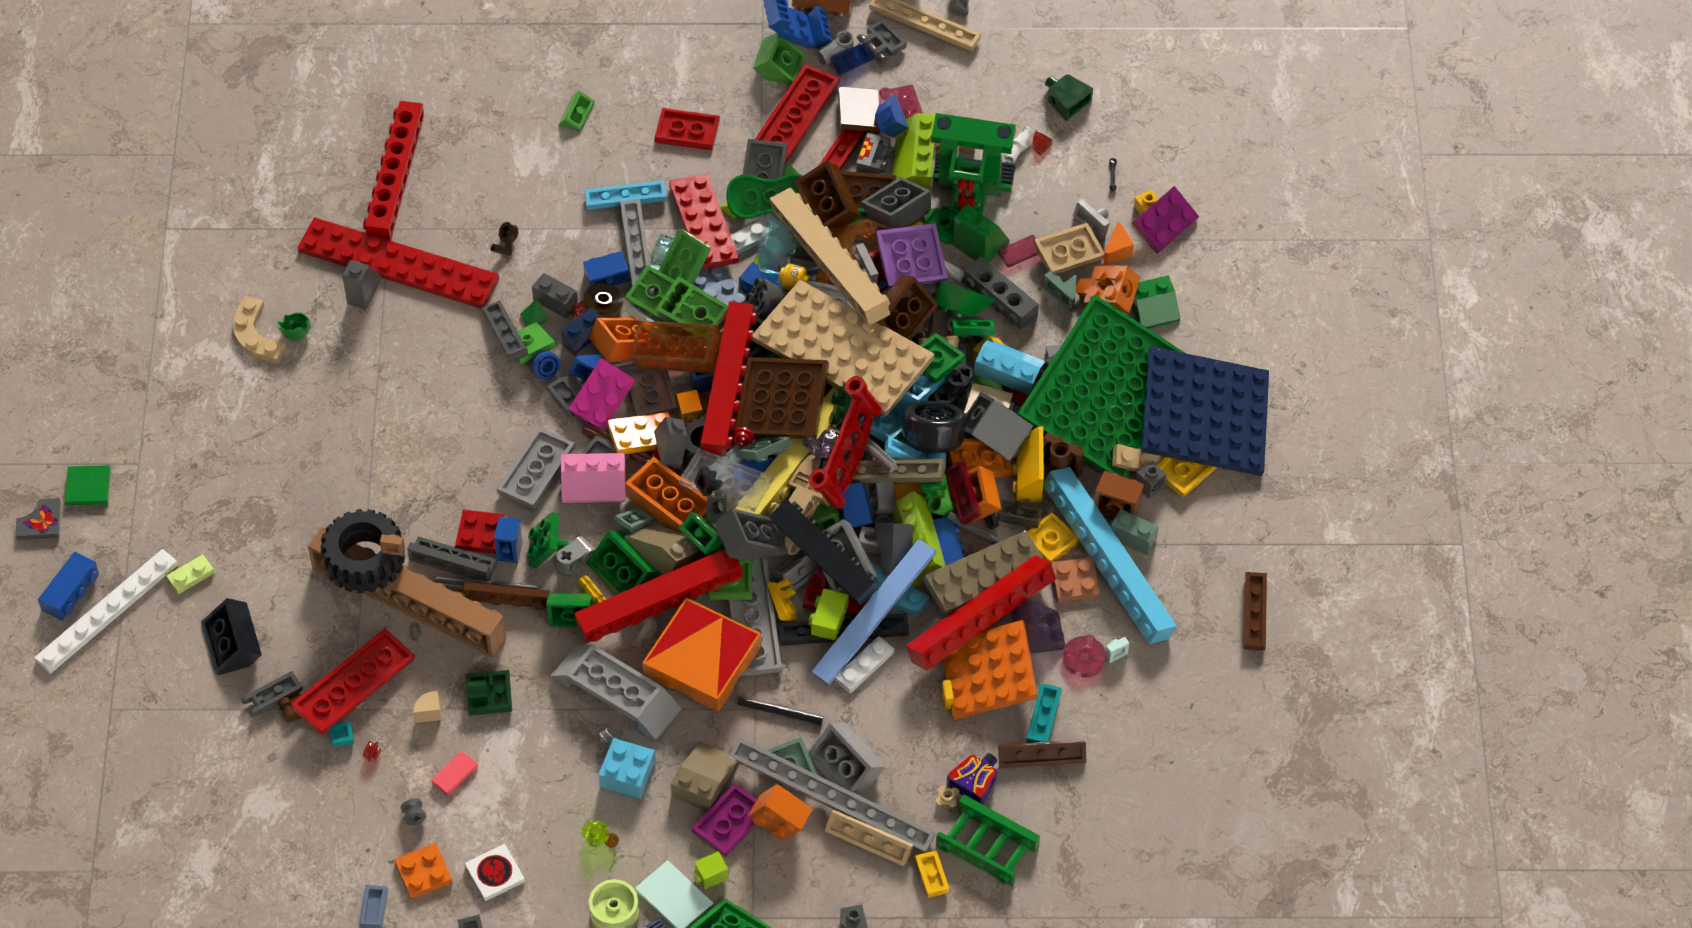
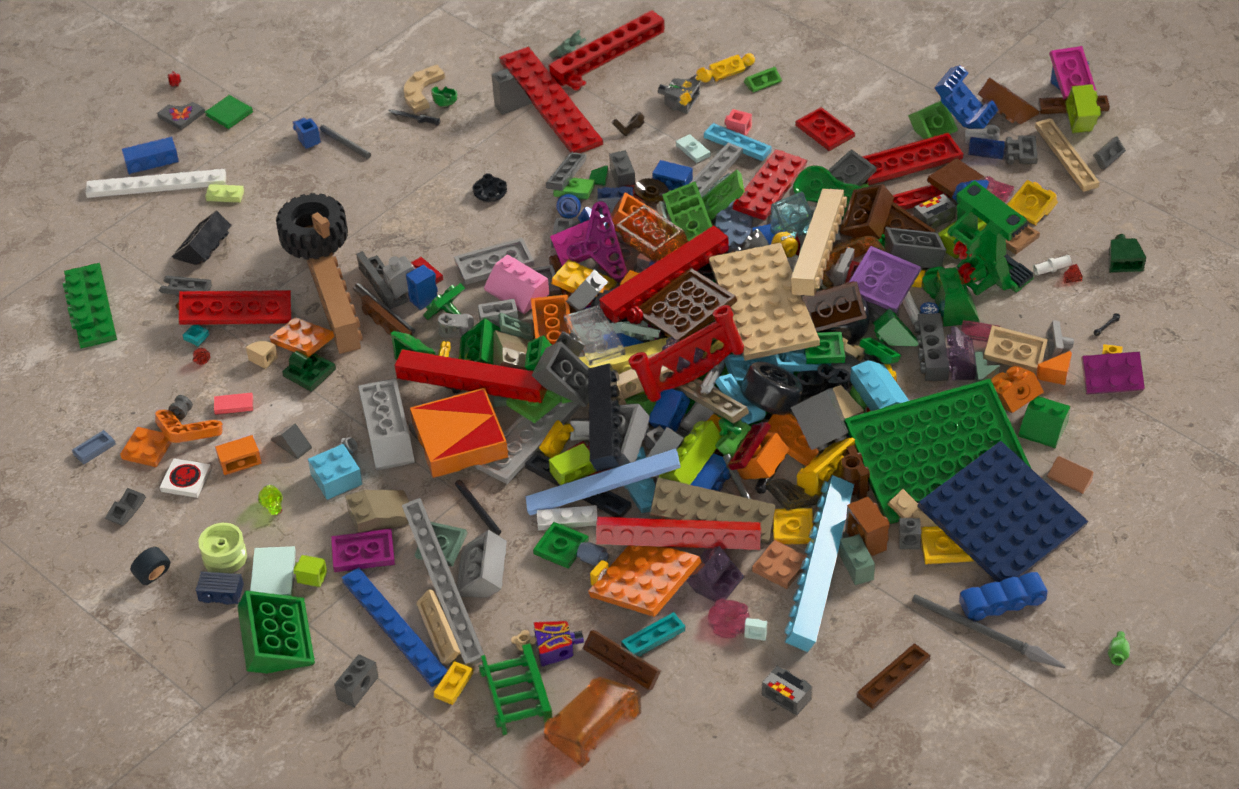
camera: 45 degrees right, 10 degrees down
black tile [694,466,723,497] -> none
orange brick [748,784,813,841] -> none
none -> green plate [62,263,117,349]
none -> orange beam [155,409,223,443]
none -> orange brick [215,435,262,475]
none -> orange plate [269,317,334,357]
none -> dark grey slope [271,423,312,459]
none -> blue brick [293,117,321,149]
none -> dark grey bar [320,125,371,159]
none -> blue plate [341,567,448,687]
none -> light grey torso [382,256,416,299]
none -> black sword [389,110,441,126]
none -> black dish [472,173,507,202]
none -> light grey brick [478,299,518,328]
none -> green plate [533,522,589,569]
none -> clear orange windscreen [544,677,641,768]
none -> sand green plate [549,30,586,59]
none -> red plate [566,75,586,90]
none -> magenta beam [567,201,628,282]
none -> sand blue brick [577,542,609,566]
none -> dark grey torso [658,67,708,114]
none -> light aqua plate [676,134,710,163]
none -> yellow plate [700,53,755,83]
none -> coral brick [724,109,752,136]
none -> brick [762,666,812,716]
none -> dark grey piece [912,594,1066,668]
none -> blue tile [920,302,939,314]
none -> clear purple slope [946,326,976,380]
none -> blue brick [959,572,1048,621]
none -> yellow plate [1007,180,1058,226]
none -> nougat slope [1047,456,1094,494]
none -> bright green plant [1108,631,1130,665]

